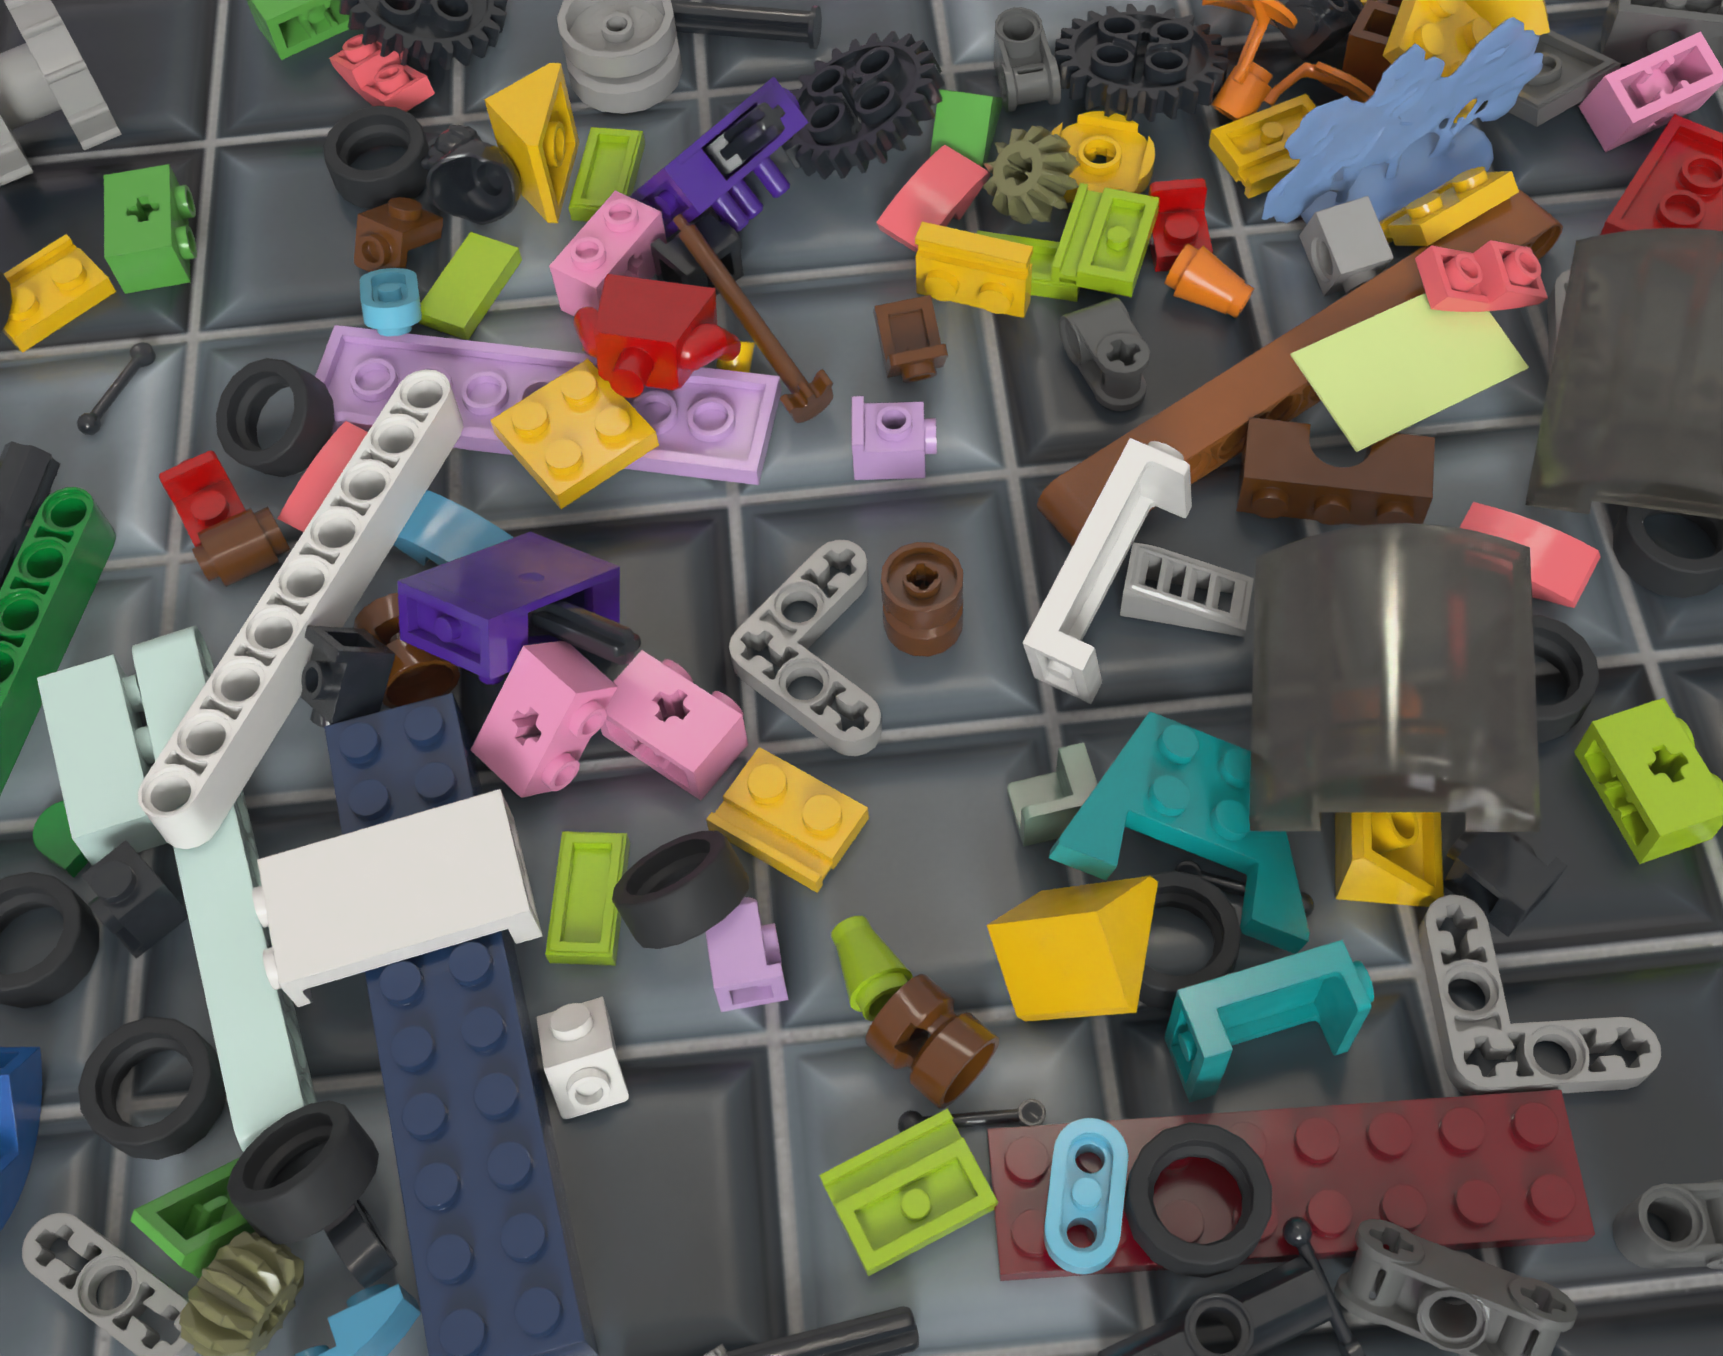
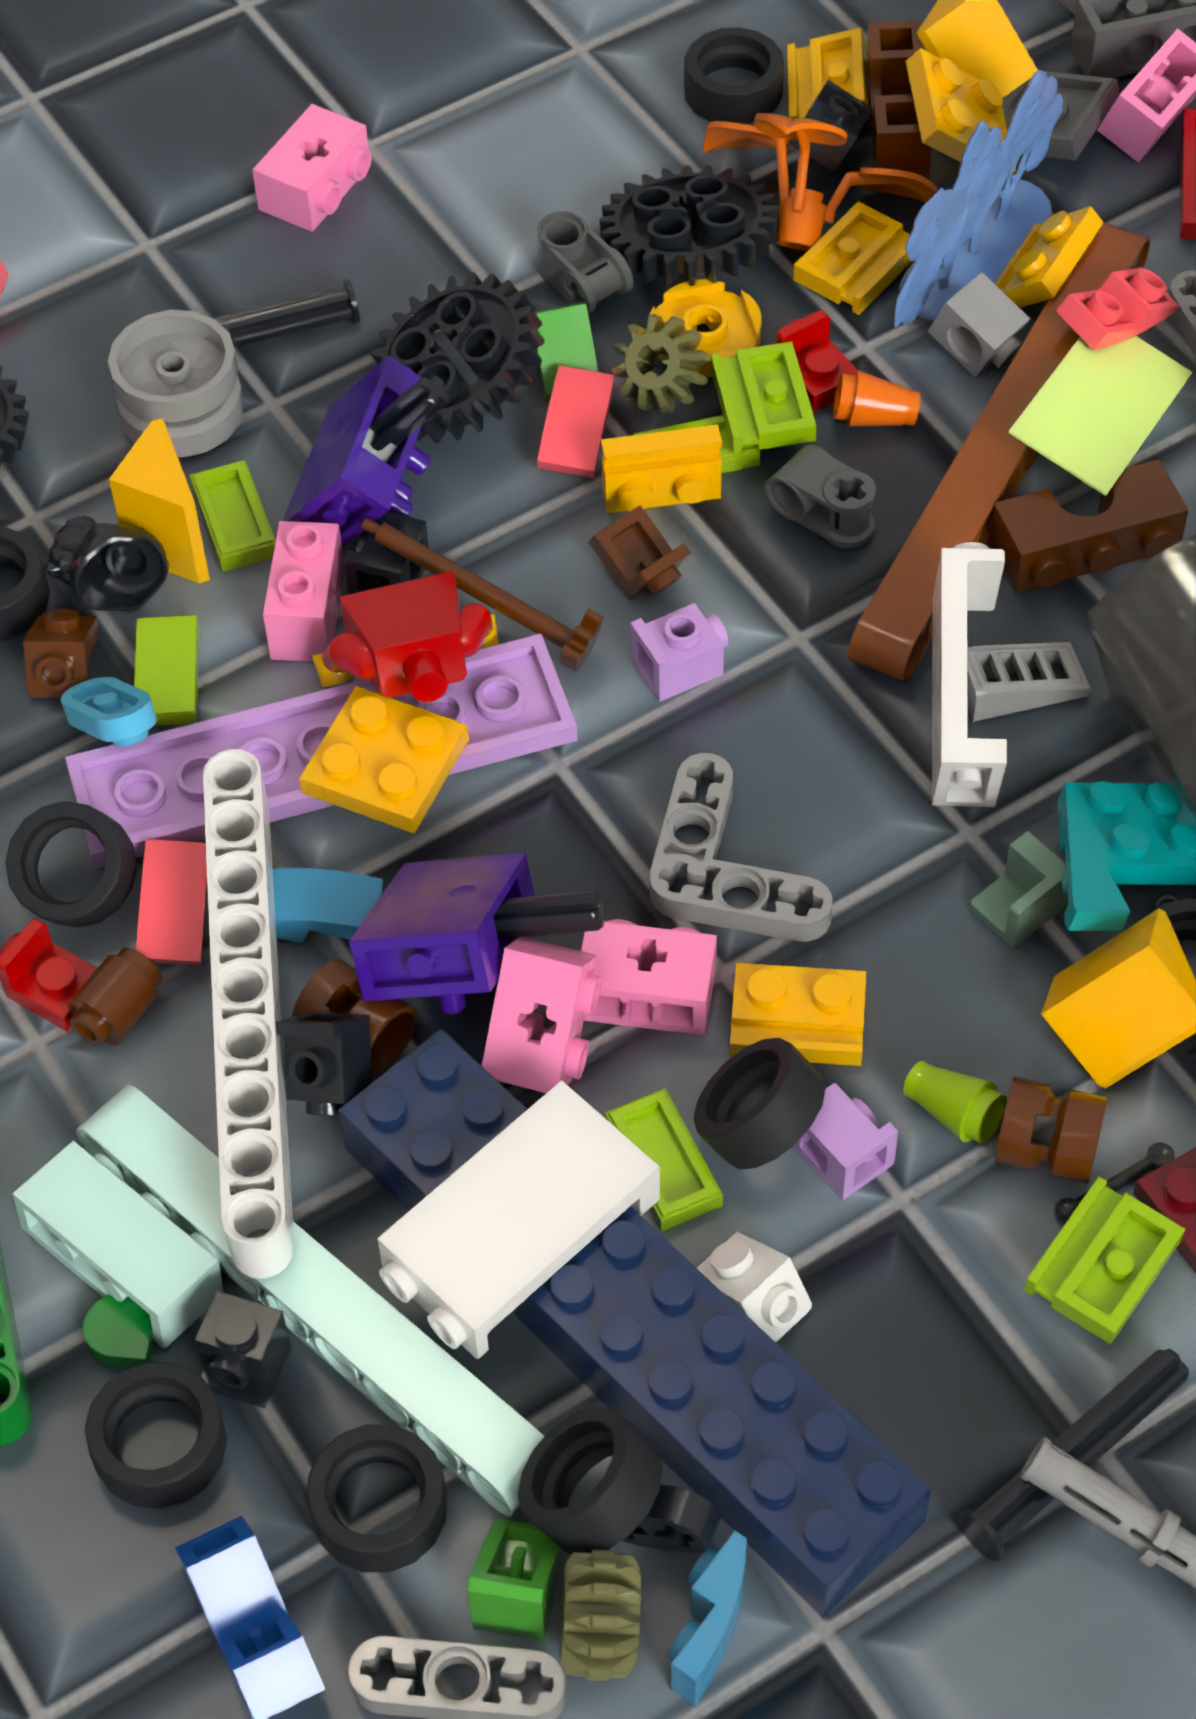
camera: 30 degrees left, 5 degrees down
reddish brown wheel [881,542,963,657] -> none

